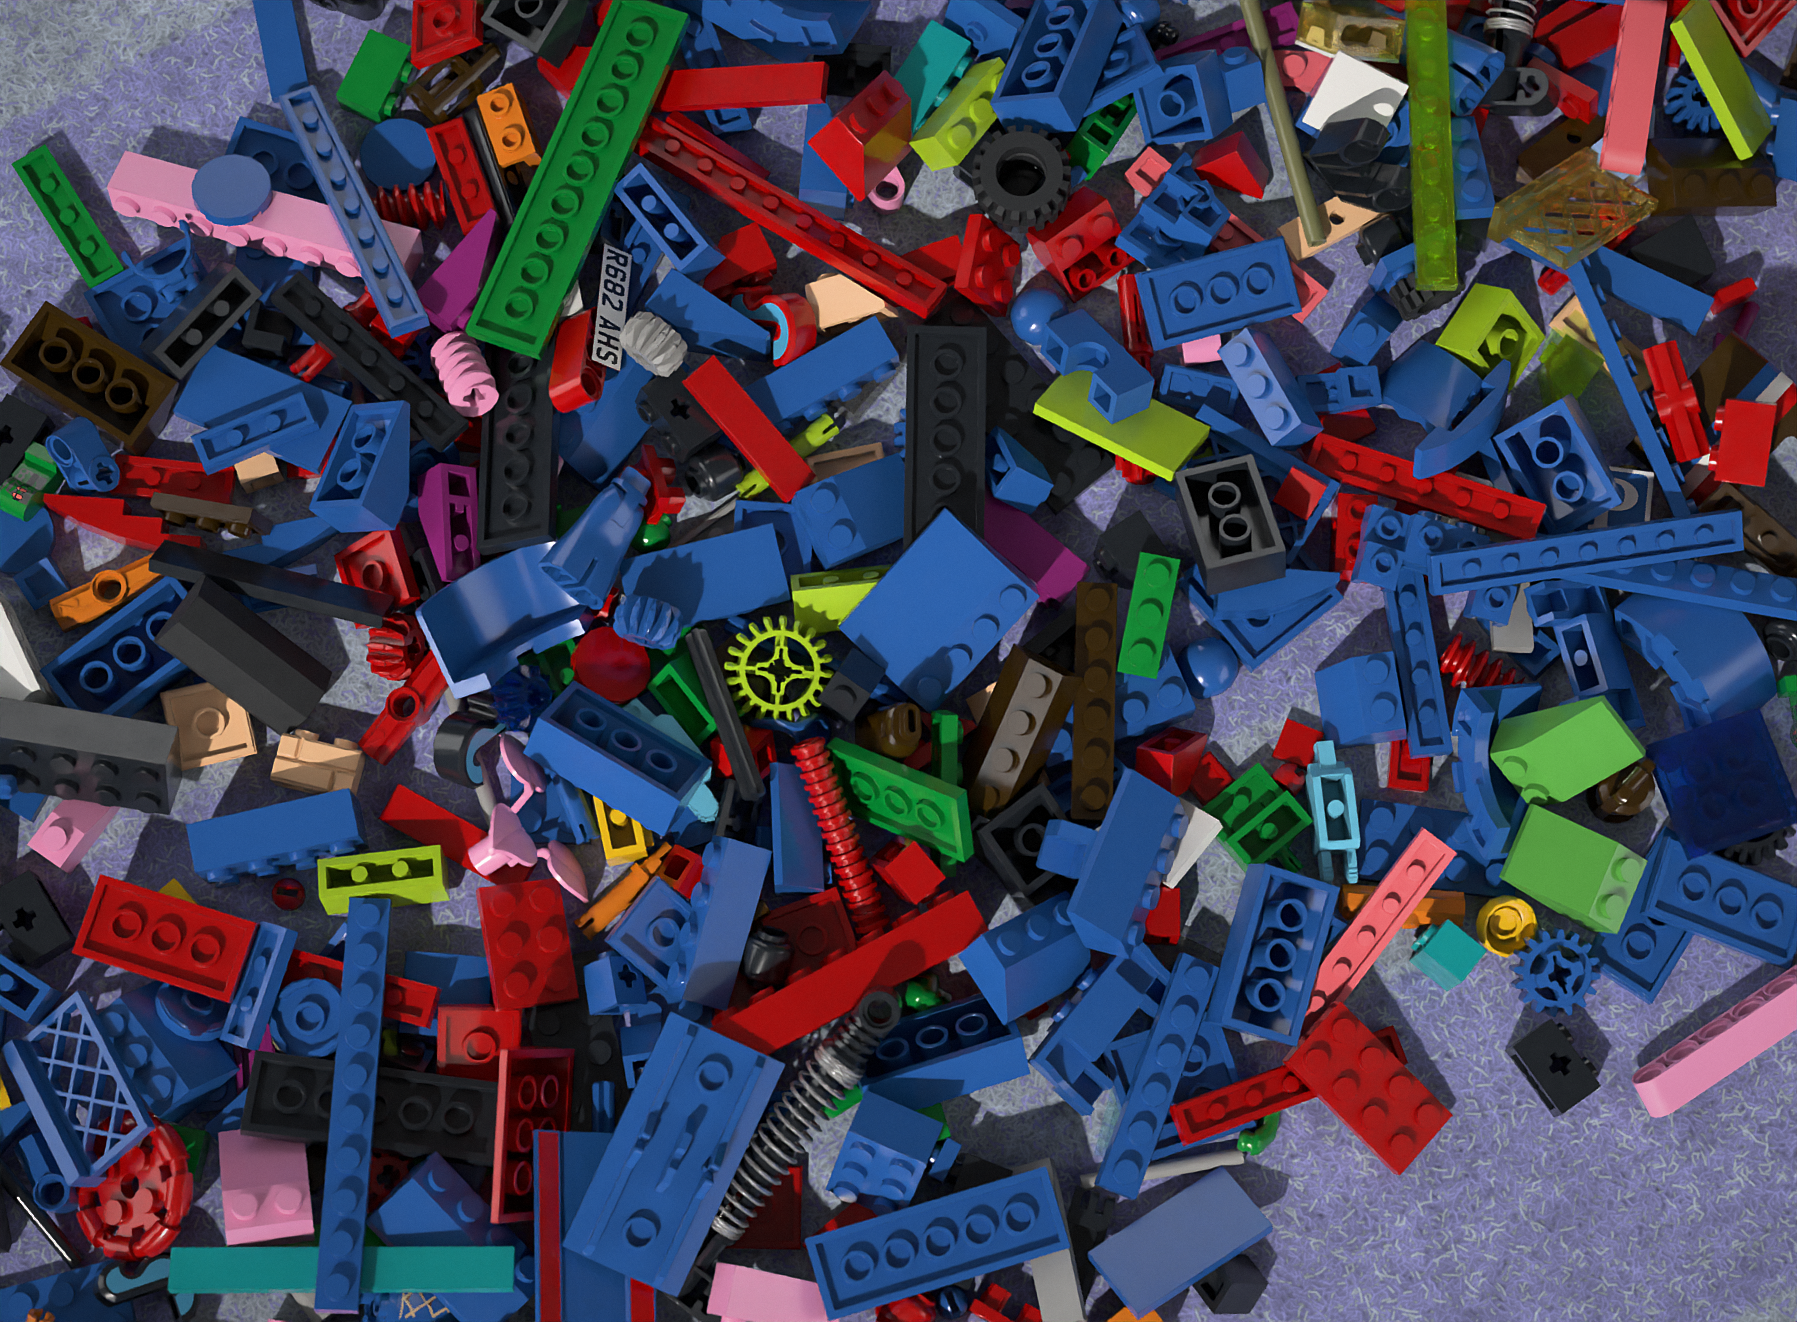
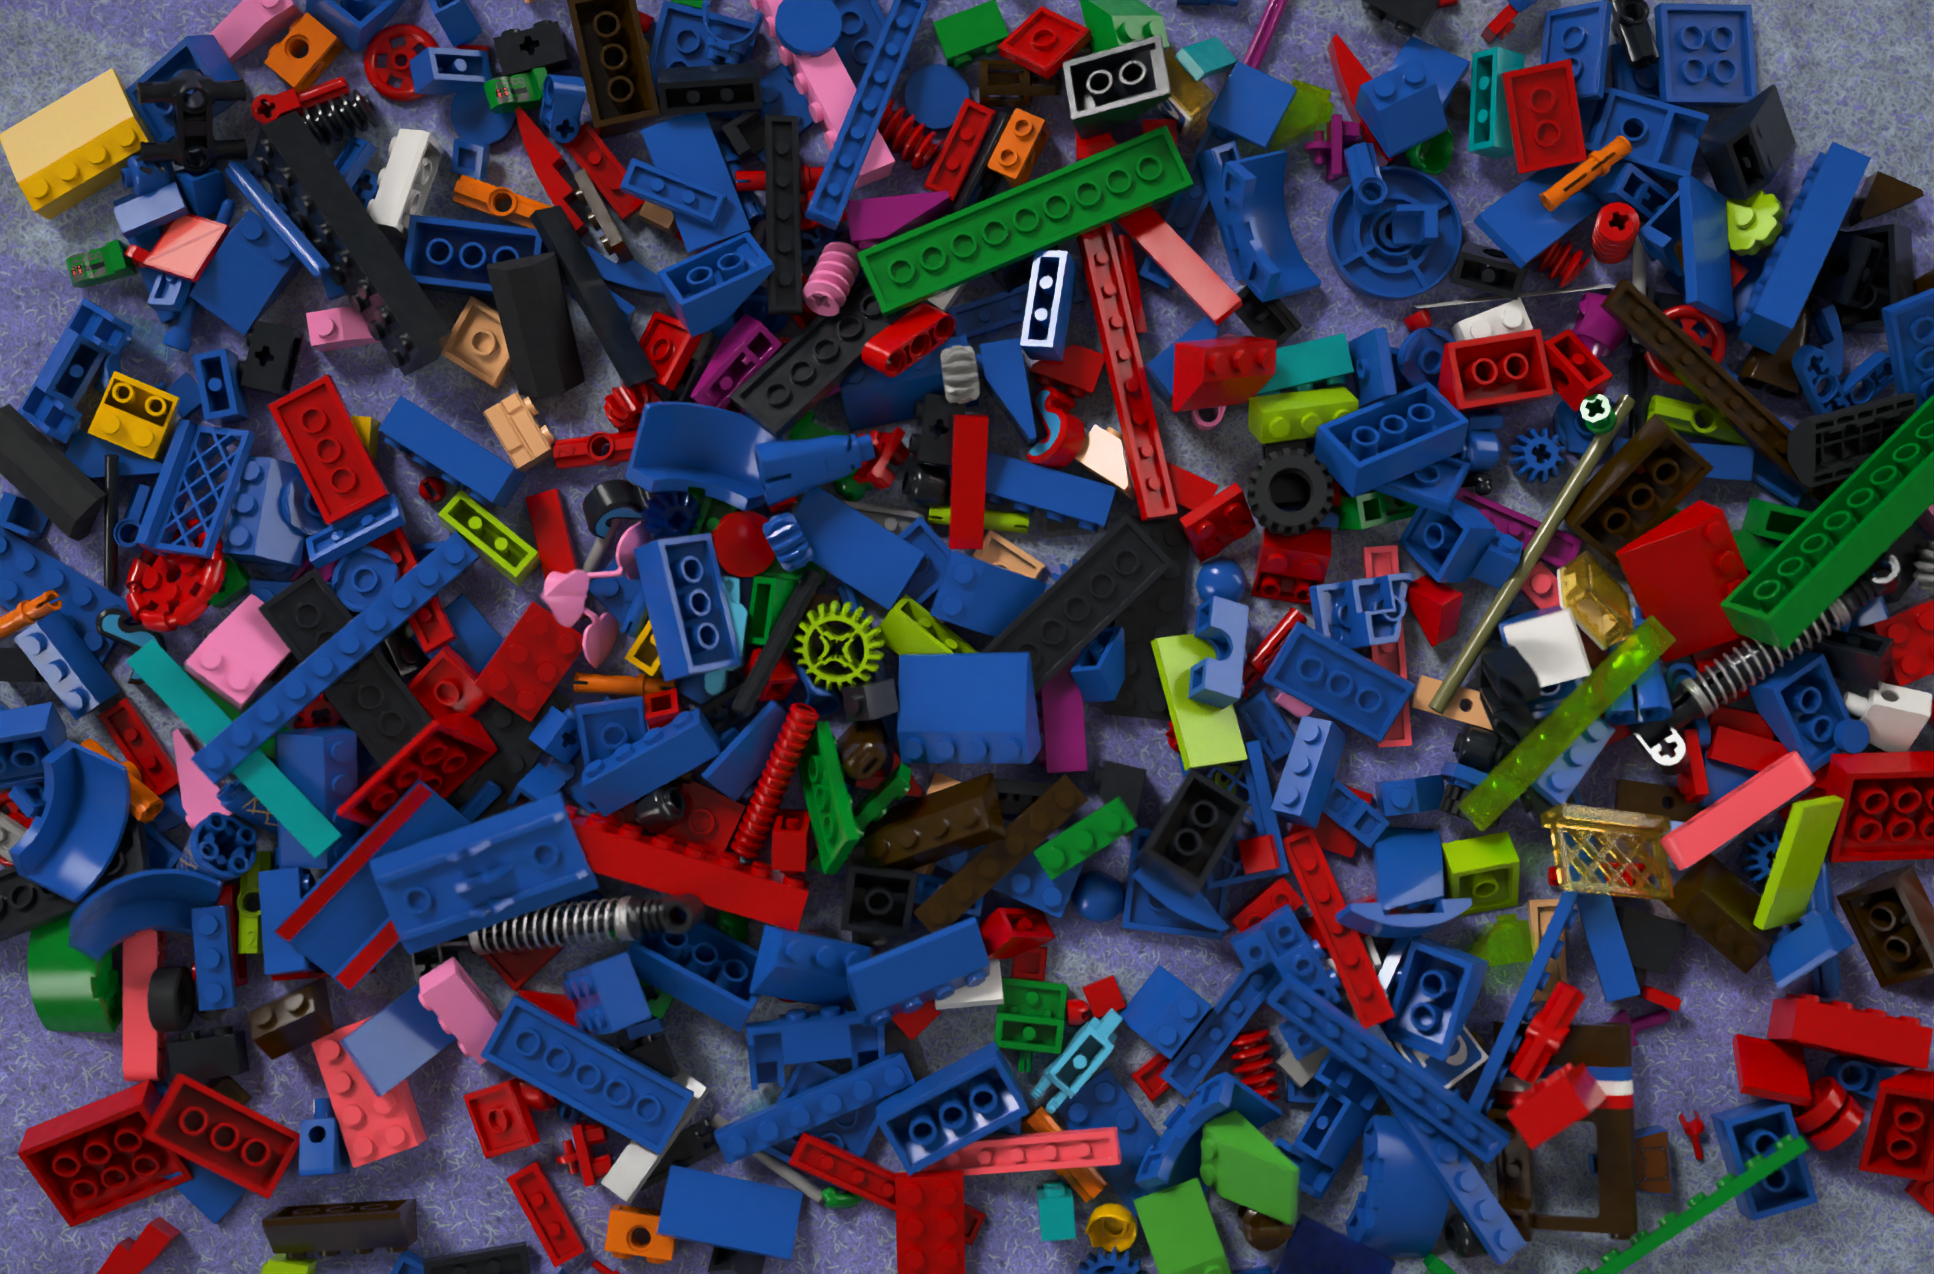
camera: 55 degrees right, 10 degrees up
white sticker [592,244,632,371] -> none
blue panel [1036,819,1099,879] -> none

